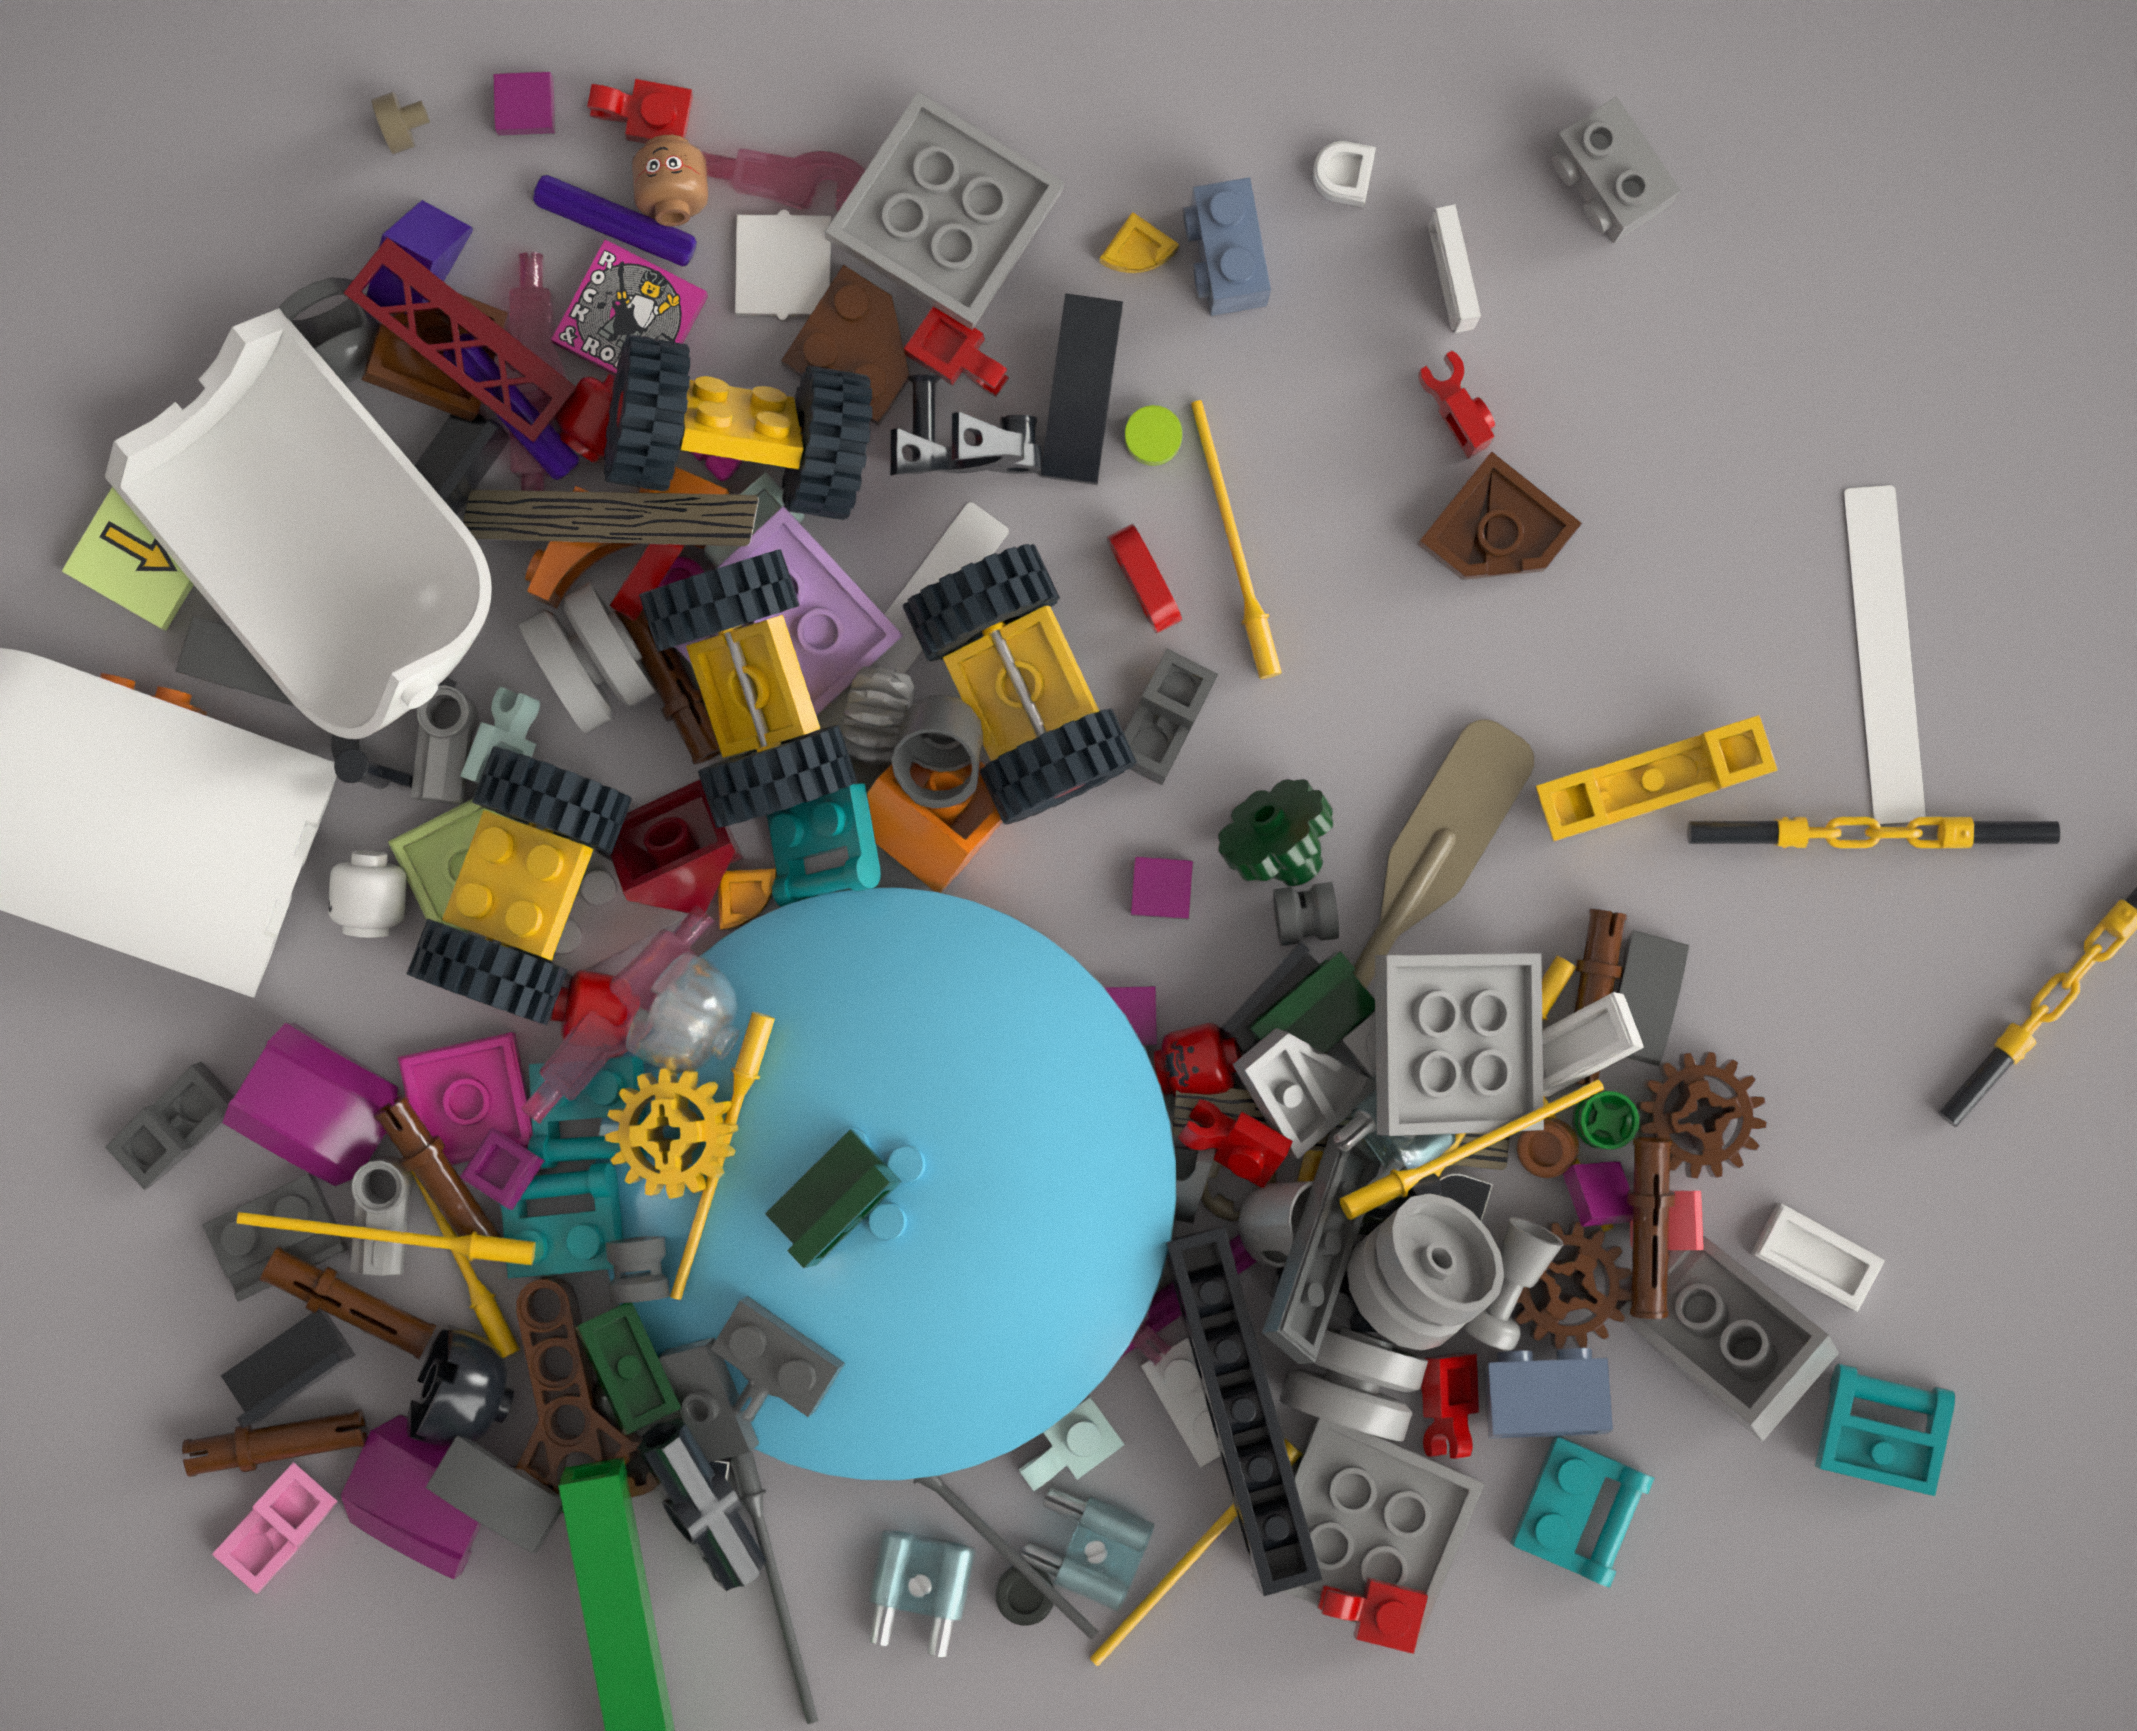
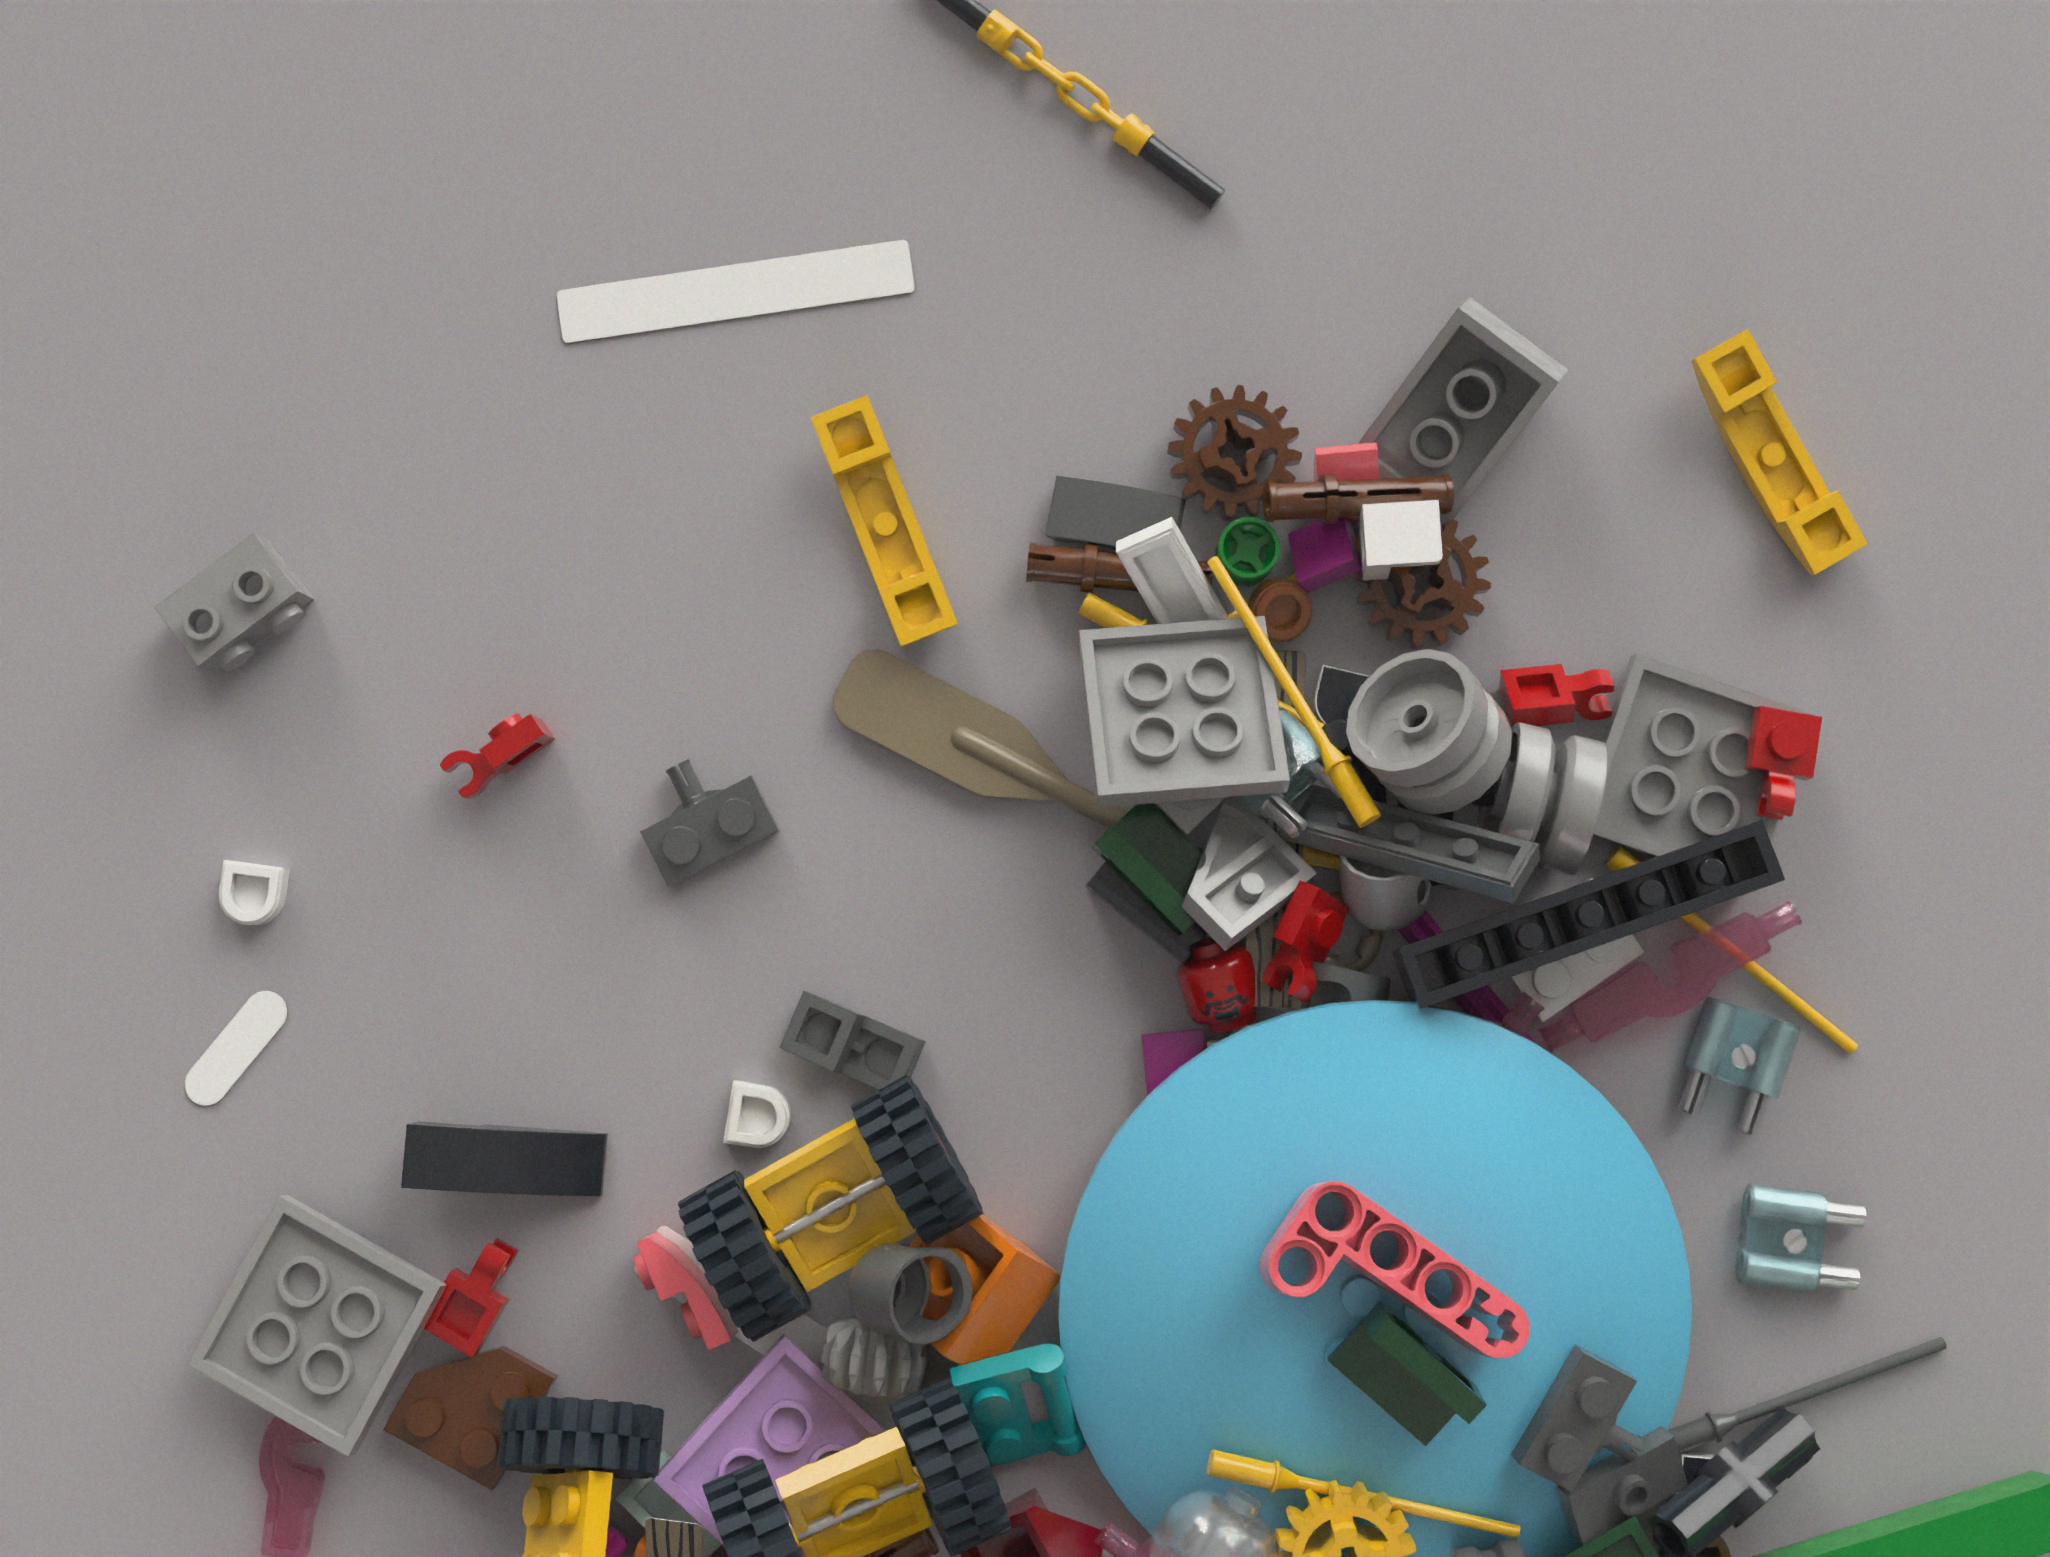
camera: 85 degrees left, 0 degrees up
light orange tile [718,869,777,930] -> none
white piece [735,210,832,322] -> none
black piece [890,374,1041,476] -> none
dark grey piece [913,1476,1099,1640] -> none
pearl dark grey tile [996,1566,1054,1626] -> none
light aqua plate [1019,1396,1124,1491] -> none
yellow tile [1099,212,1179,273] -> none
red beam [1106,524,1182,634] -> none
lime tile [1125,405,1182,466] -> none
magenta tile [1131,857,1193,920] -> none
sand blue brick [1183,177,1271,316] -> none
yellow piece [1191,400,1282,680] -> none
dark green plant [1218,779,1333,887] -> none
dark grey wheel [1273,882,1339,946] -> none
reddish brown plate [1418,451,1582,580] -> none
white tile [1428,204,1481,333] -> none
light grey piece [1463,1217,1564,1351] -> none
sand blue brick [1484,1348,1613,1439] -> none
teal plate [1510,1436,1655,1588] -> none
piece [1687,817,2060,848] -> none
white tile [1750,1203,1885,1312] -> none
teal plate [1815,1364,1955,1496] -> none
none -> white sticker [185,991,287,1106]
none -> coral slope [634,1232,738,1350]
none -> dark grey plate [640,759,780,886]
none -> white tile [723,1080,792,1148]
none -> coral beam [1260,1182,1530,1358]
none -> white panel [1359,500,1443,580]
none -> clear pink piece [1538,900,1802,1053]
none -> yellow slope [1691,329,1868,575]

